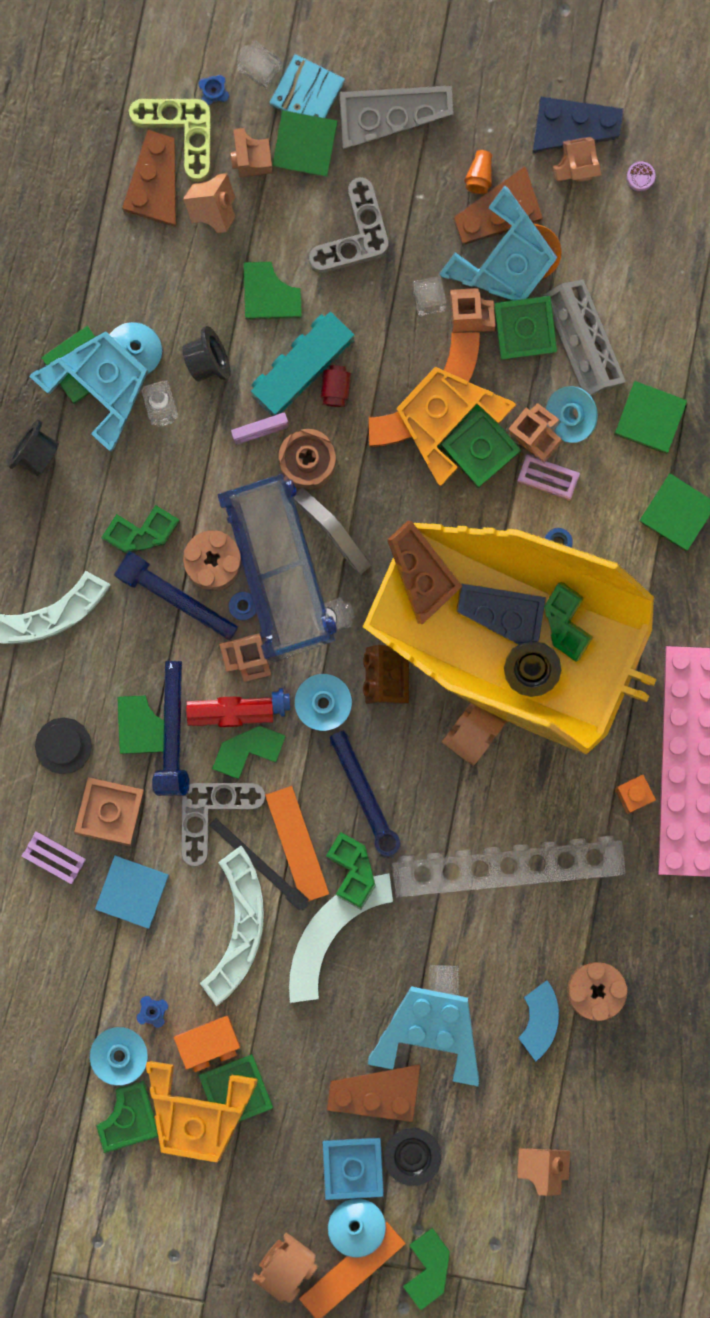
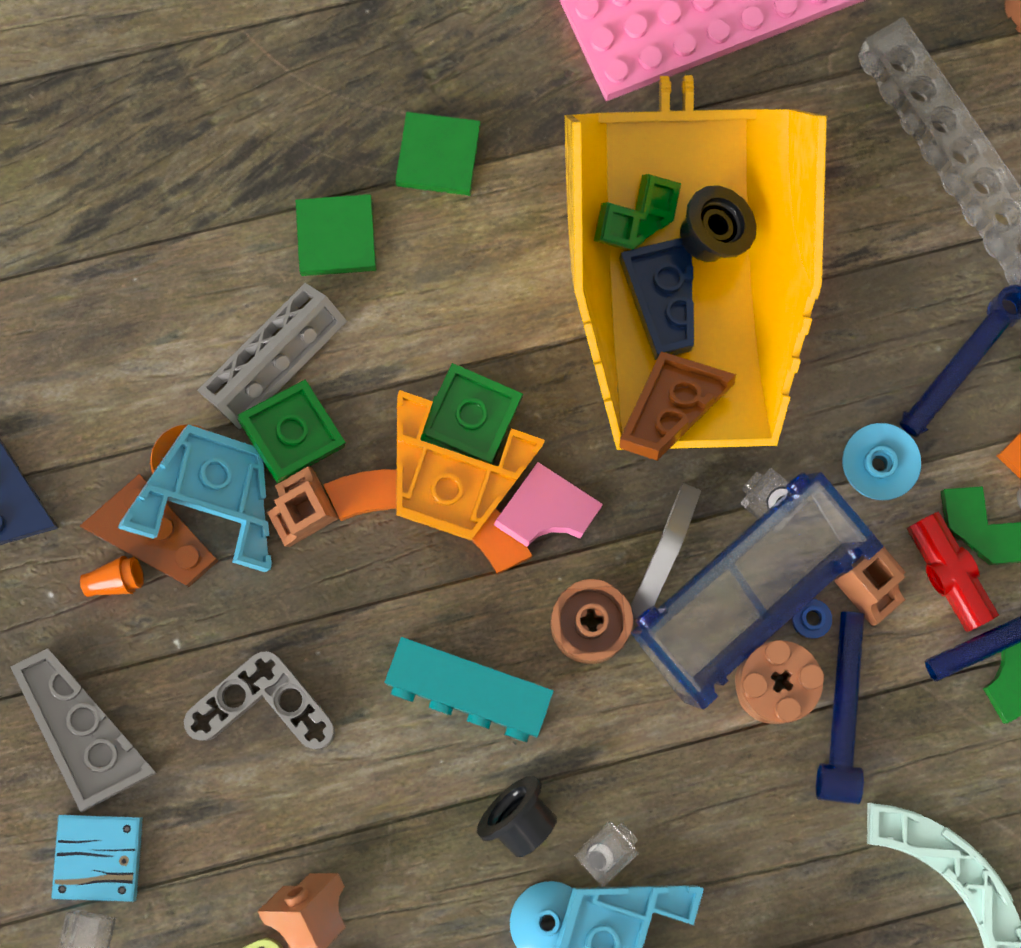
camera: 115 degrees left, 5 degrees down
green tile [101,505,180,554] -> none
nougat brick [231,128,273,177] -> none
lavender tile [231,412,289,445] -> none
green tile [244,261,302,320] -> none
green tile [272,110,338,177] -> none
blue plate [272,688,290,717] -> none
dark red brick [320,365,351,407] -> none
reddish brown bracket [363,645,409,704] -> none
clear brick [412,276,446,316] -> none
nougat brick [442,703,507,766] -> none
nougat brick [508,403,562,463] -> none
lavender tile [517,455,580,501] -> none
blue plate [545,528,573,548] -> none
medium azure dish [546,386,598,443] -> none
nougat brick [552,137,601,182] -> none
orange brick [615,775,656,814] -> none
lavender tile [626,162,655,192] -> none
none -> bright pink tile [494,462,603,547]

